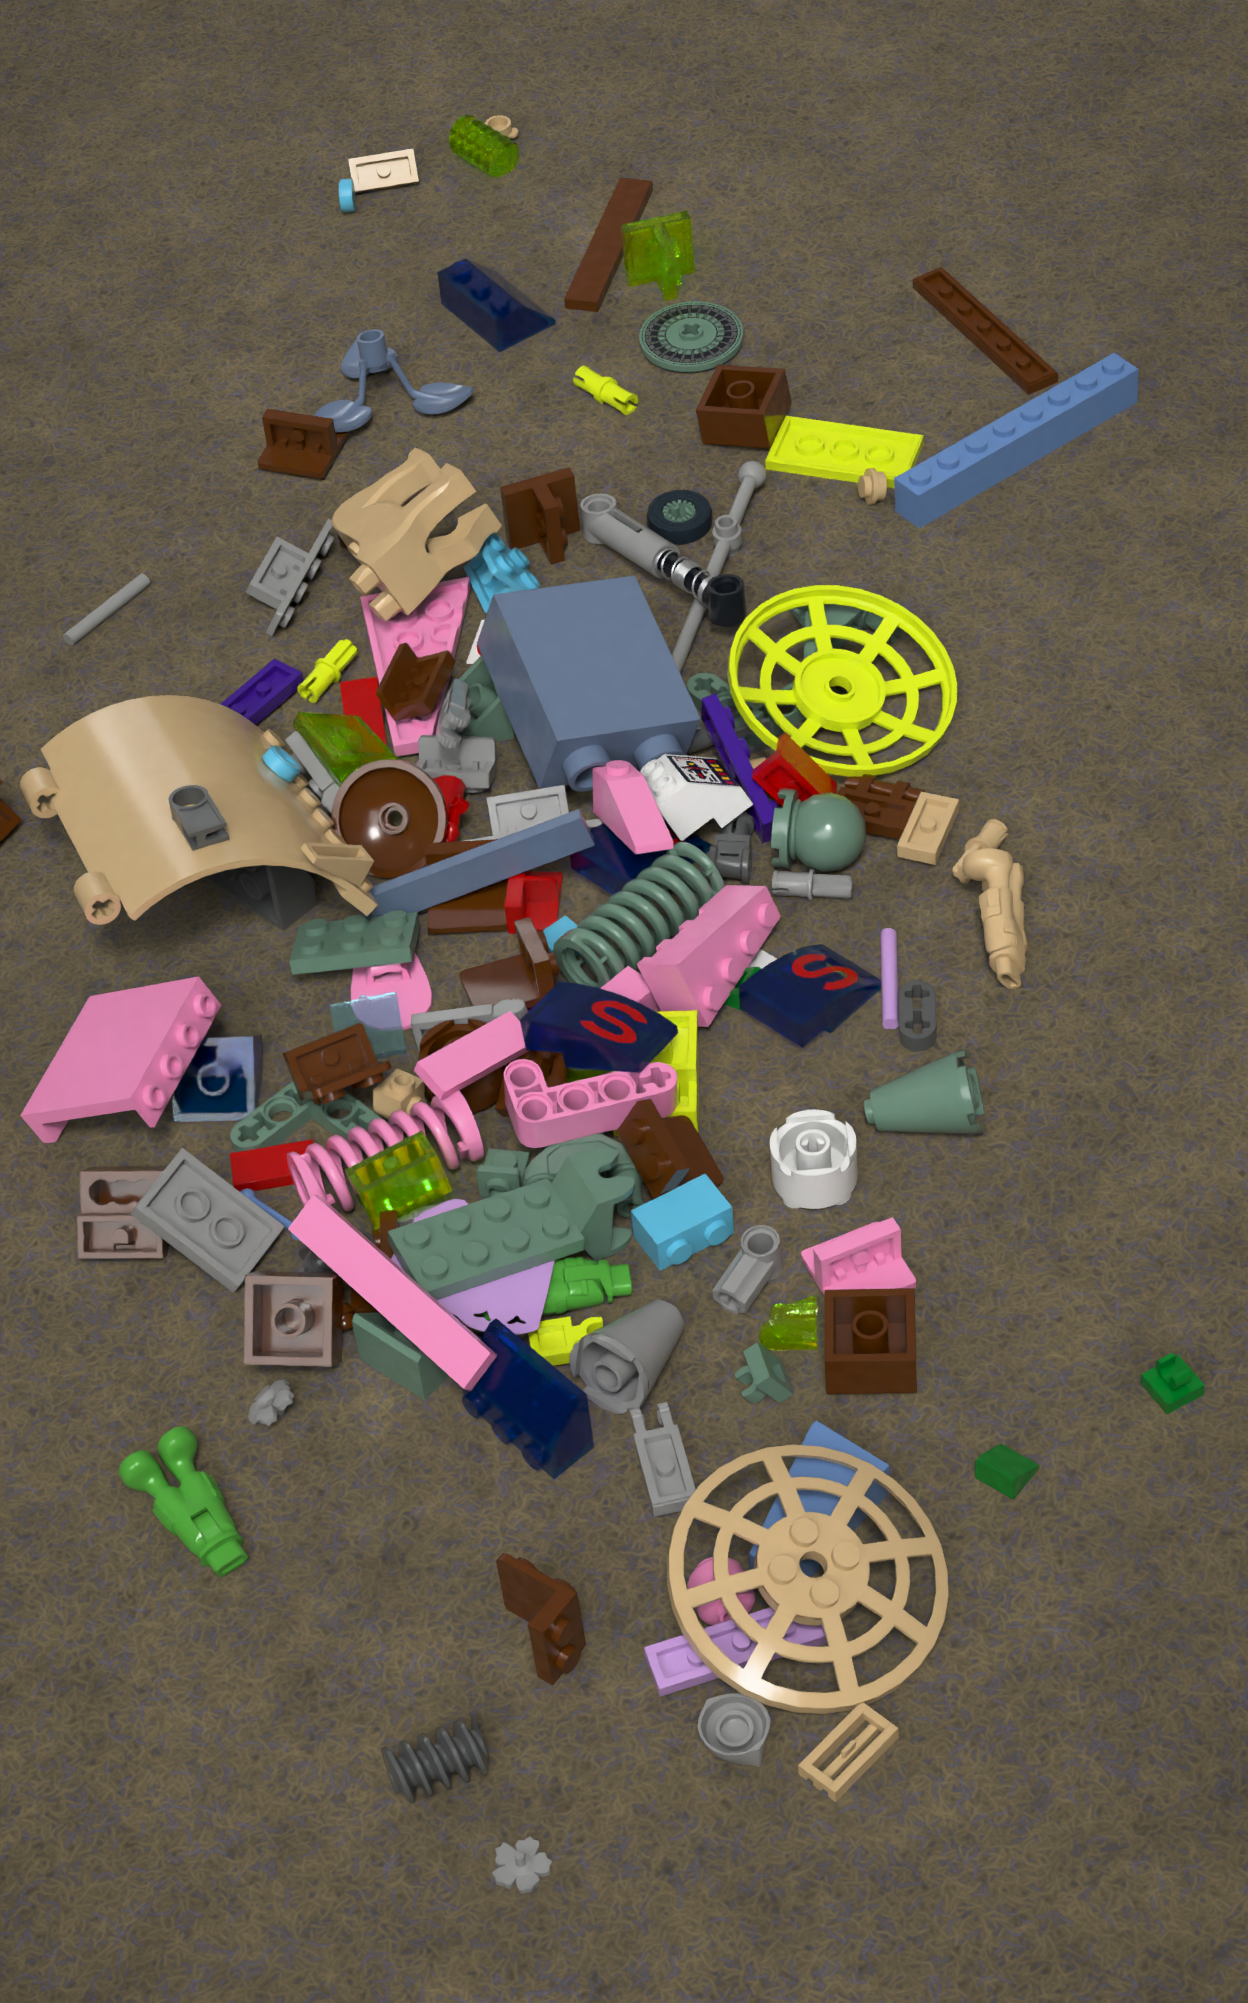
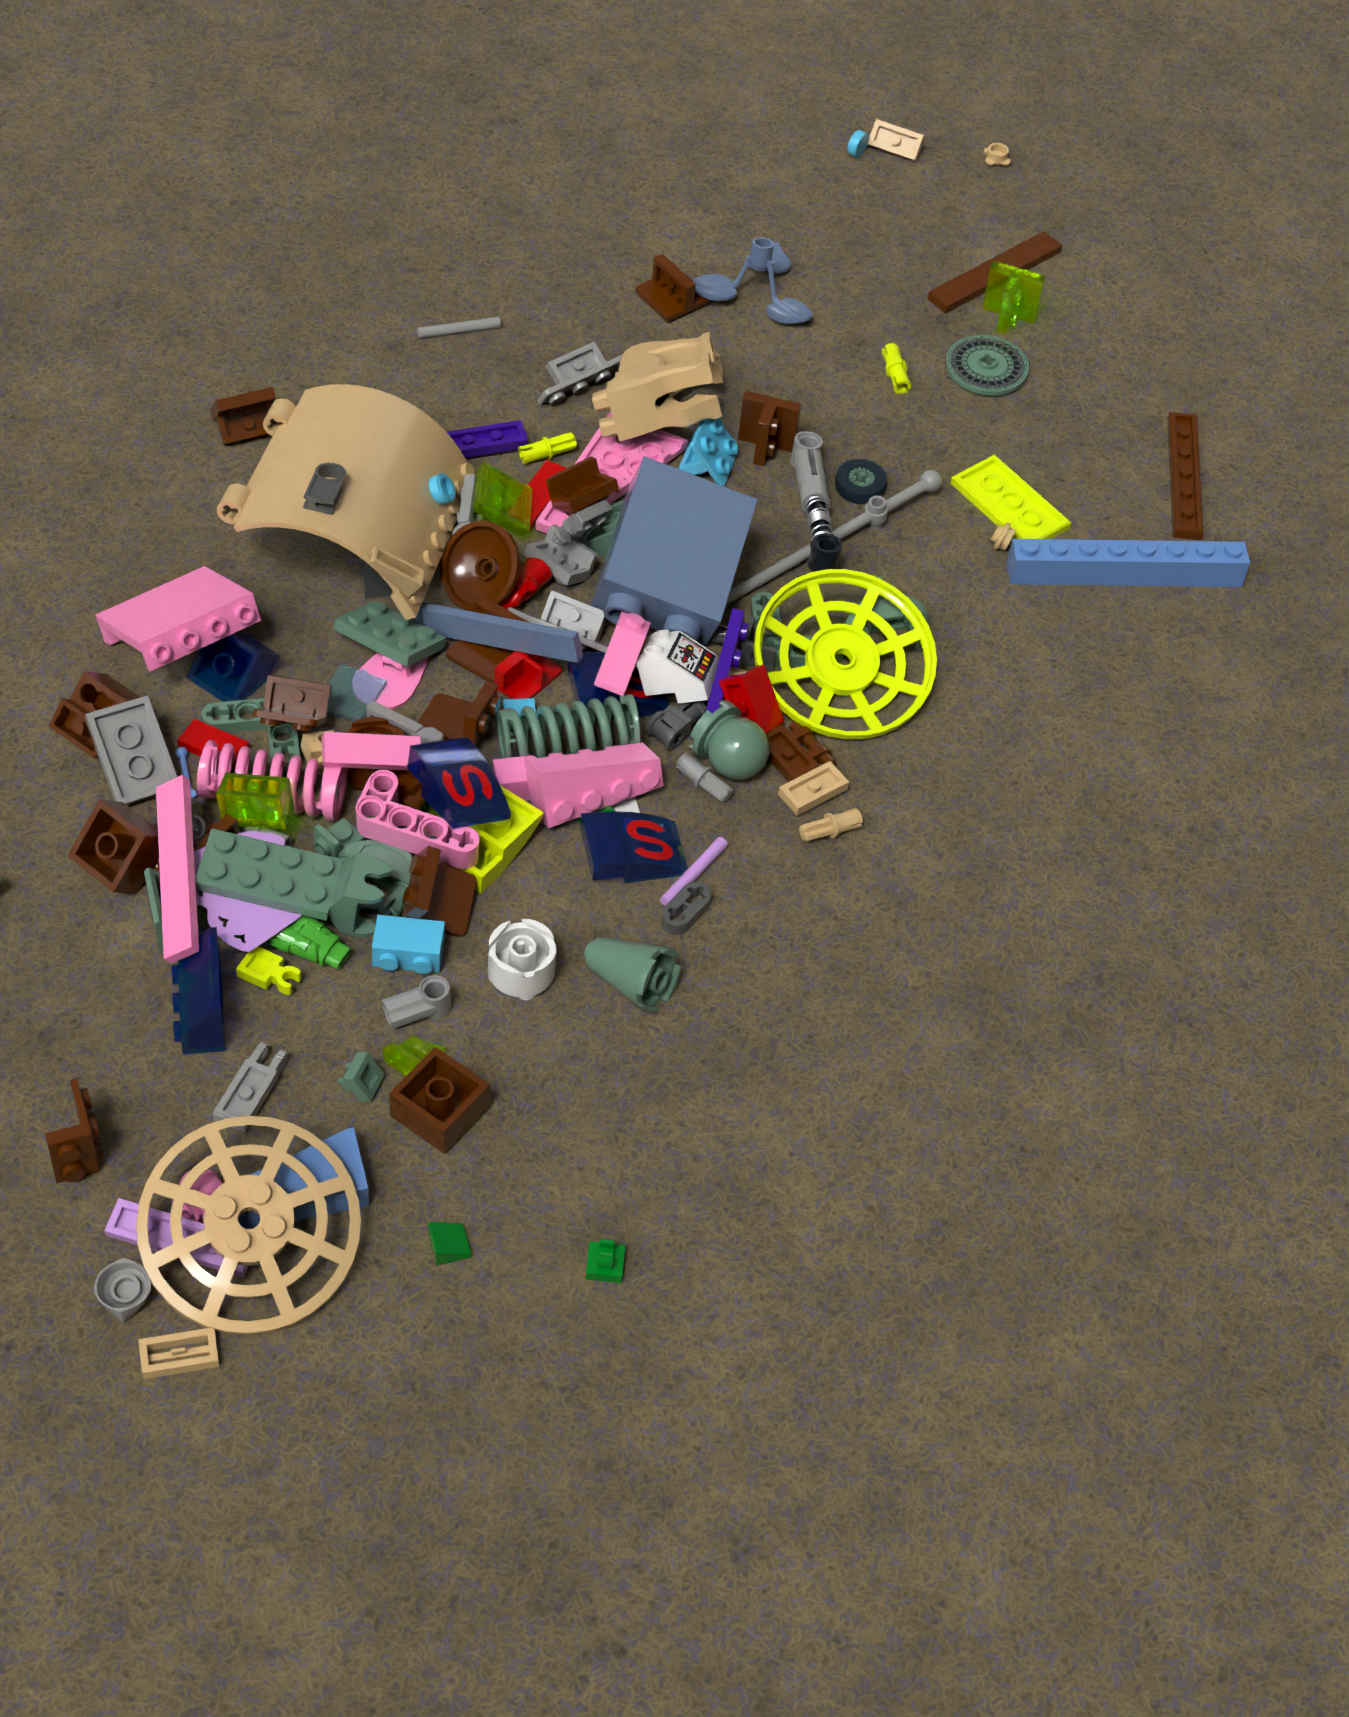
camera: 25 degrees right, 5 degrees up
light grey plant [248,1379,294,1426] -> none
clear blue slope [437,258,556,352] -> none
clear neon green piece [449,114,519,178] -> none
light grey cone [569,1300,684,1414] -> none
reddish brown brick [696,365,792,448] -> none
bright pink bracket [801,1217,916,1297] -> none
tan piece [963,848,1028,989] -> none

